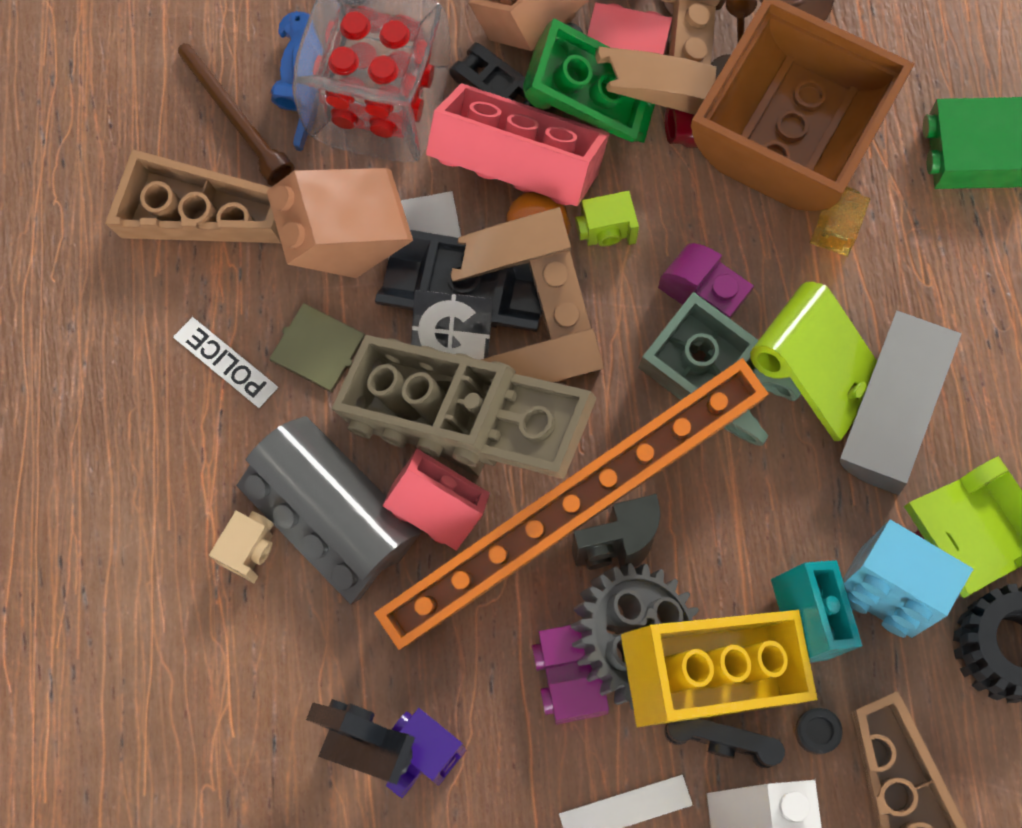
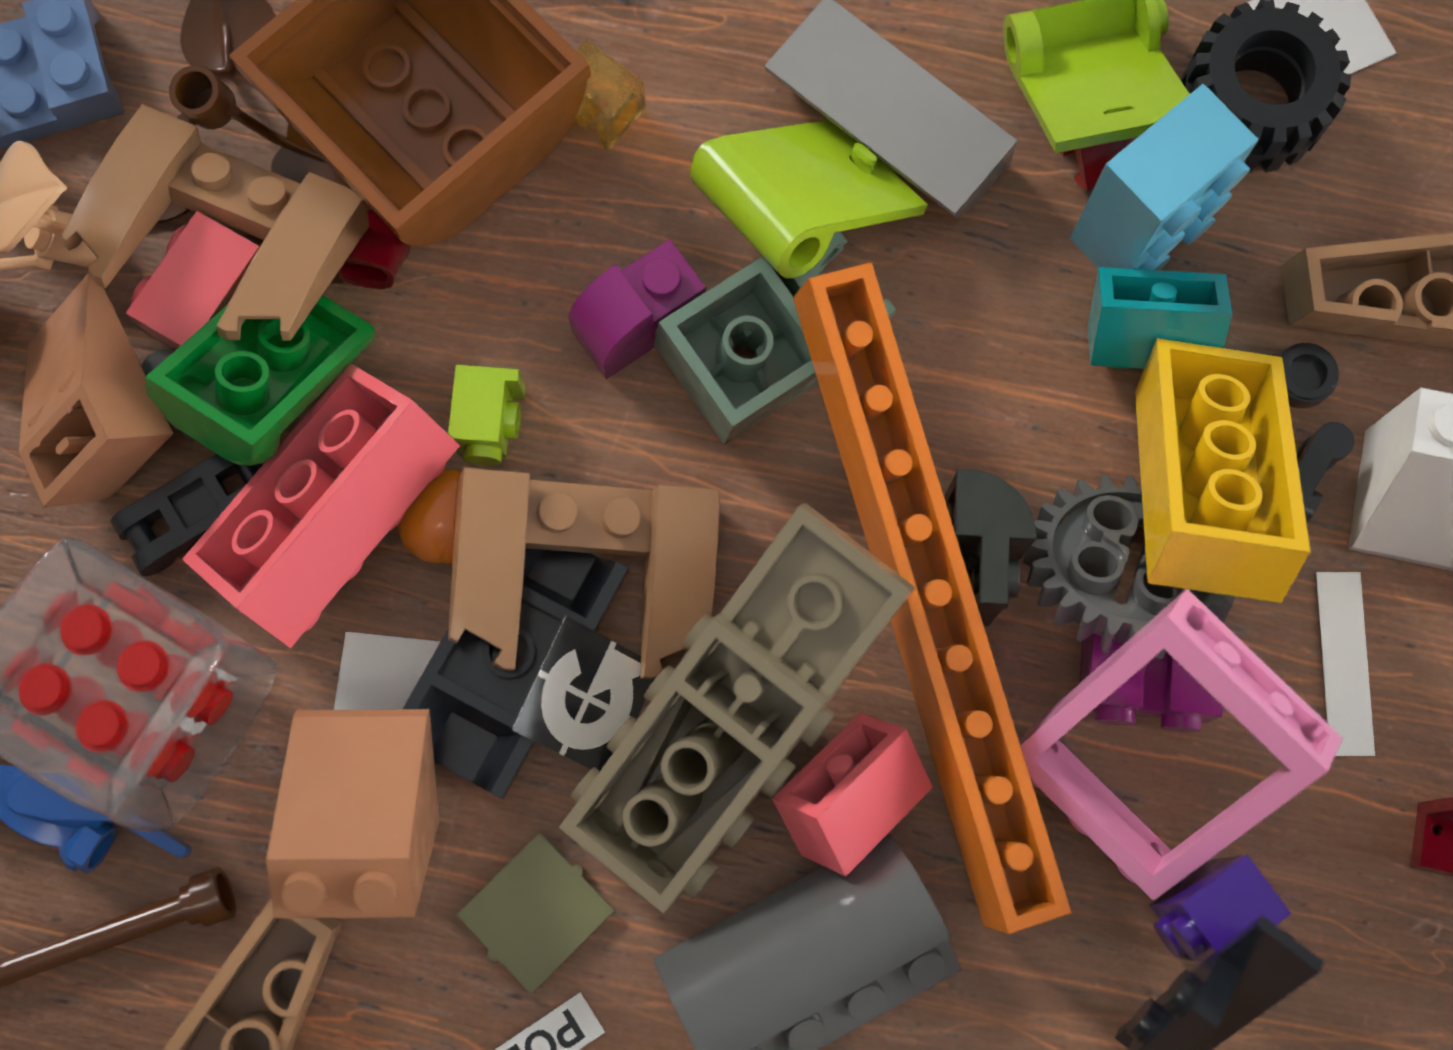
camera: 75 degrees left, 5 degrees up
none -> bright pink window [1019,589,1343,901]

